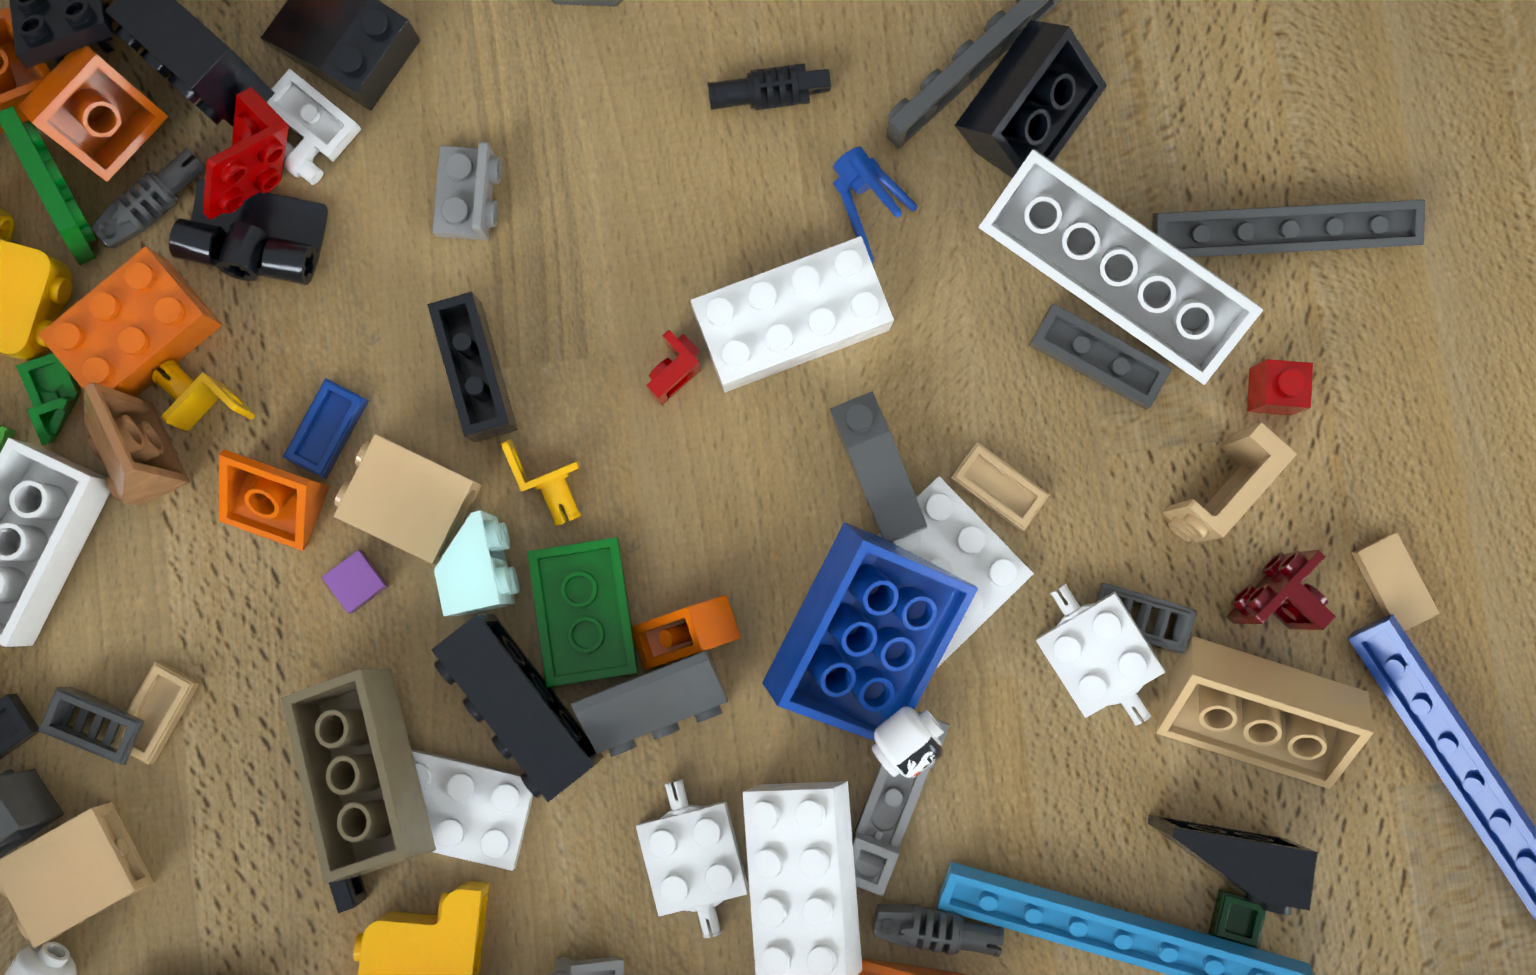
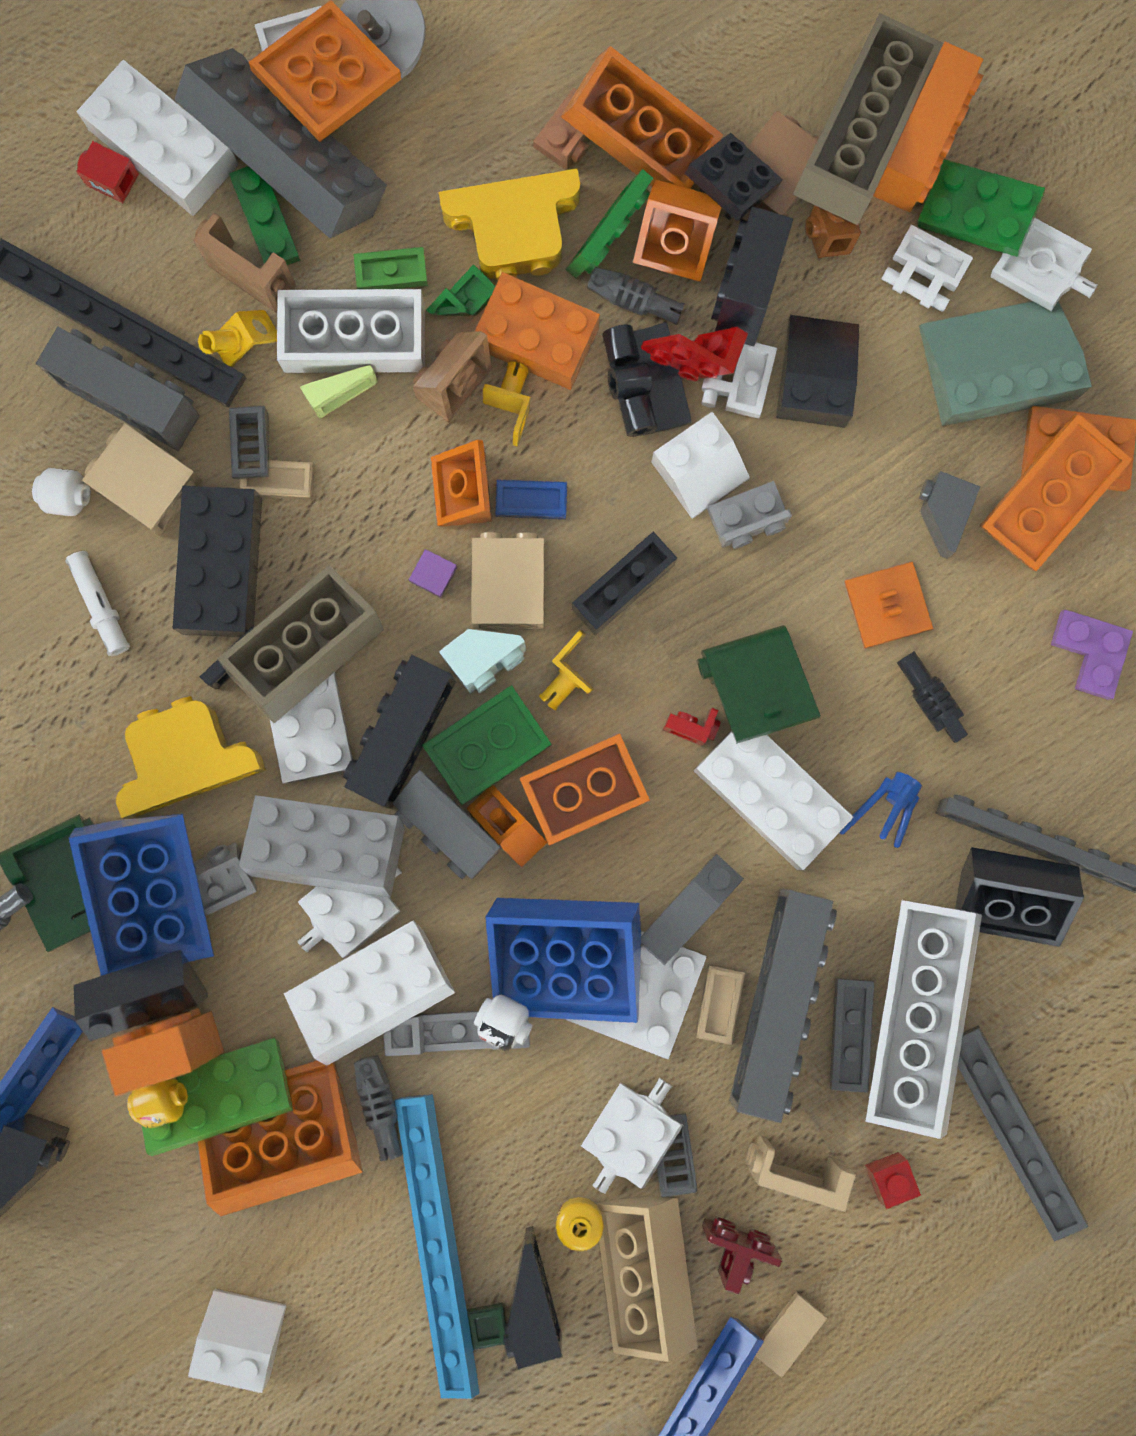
camera: 65 degrees right, 0 degrees up
none -> black brick [172,486,262,637]
none -> light grey brick [239,795,405,898]
none -> yellowish green slope [300,365,378,418]
none -> orange brick [519,734,650,846]
none -> yellow head [556,1197,604,1251]
none -> white slope [651,412,750,519]
none -> dark green door [697,625,821,744]
none -> dark grey brick [729,889,837,1123]
none -> orange piece [844,562,933,648]

